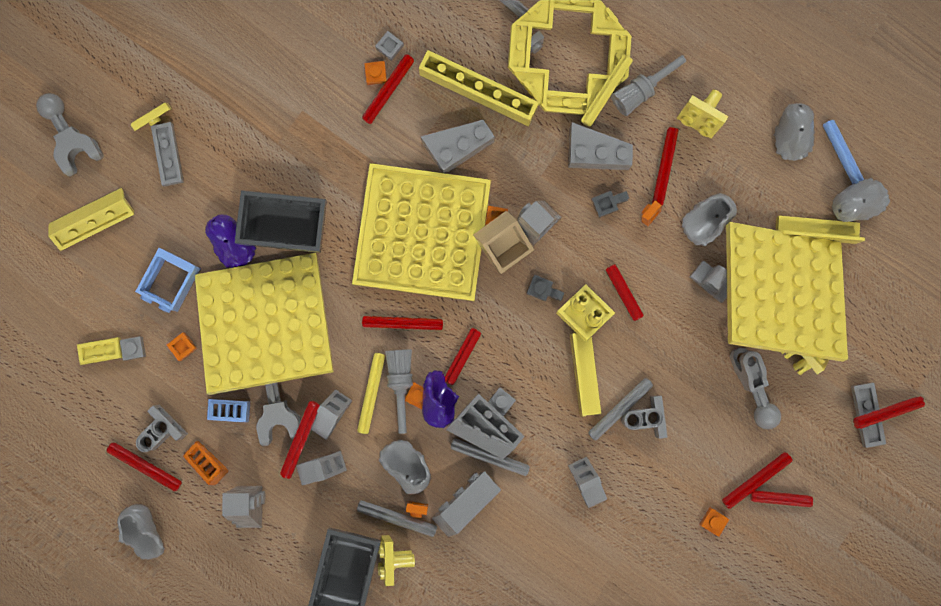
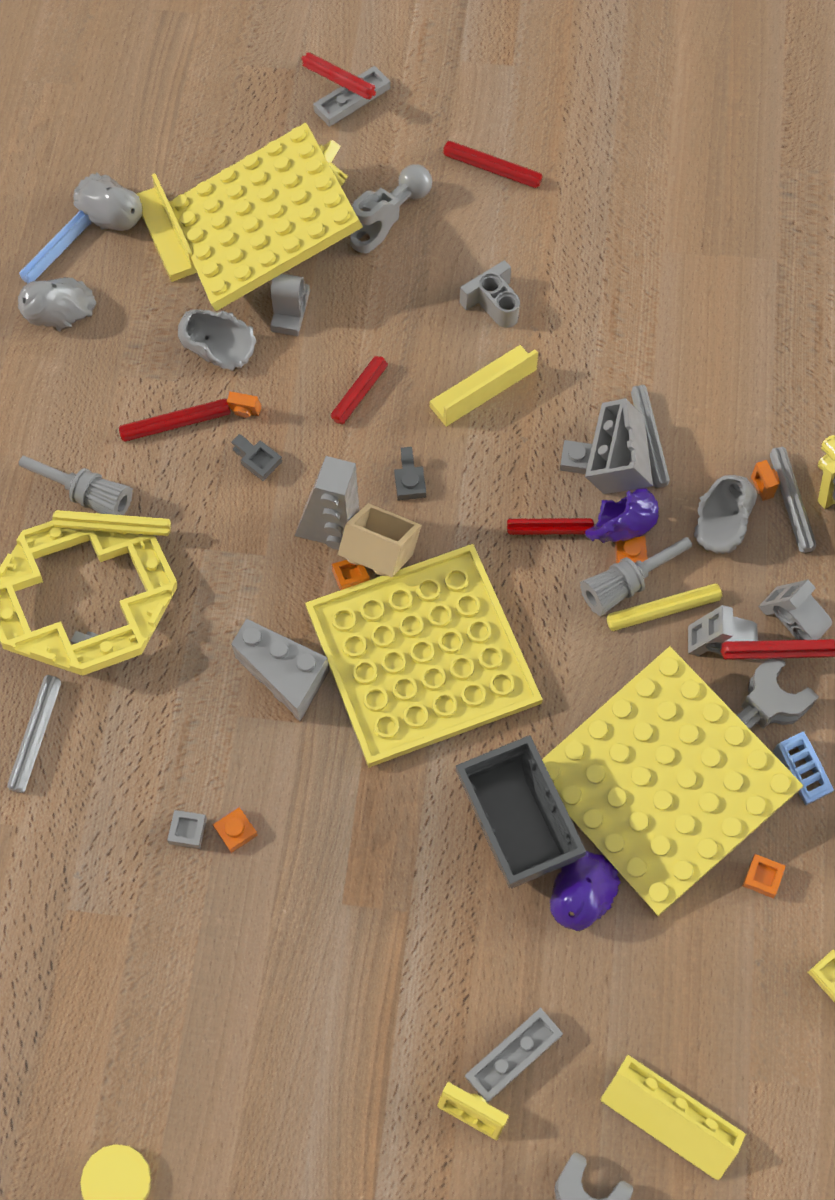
camera: 115 degrees left, 20 degrees down
light grey plate [120,336,146,361] -> none
light blue window [135,248,201,313] -> none
red axle [362,54,414,124] -> none
red axle [362,316,443,330] -> none
light yellow brick [419,50,539,127] -> none
light grey wedge [431,471,501,537] -> none
light yellow plate [556,284,615,342] -> none
light grey wedge [568,122,633,170] -> none
light grey tile [568,457,607,508] -> none
light grey axle [588,378,653,440] -> none
light yellow plate [677,90,729,138] -> none
orange plate [699,507,729,537] -> none
red axle [750,490,813,508] -> none

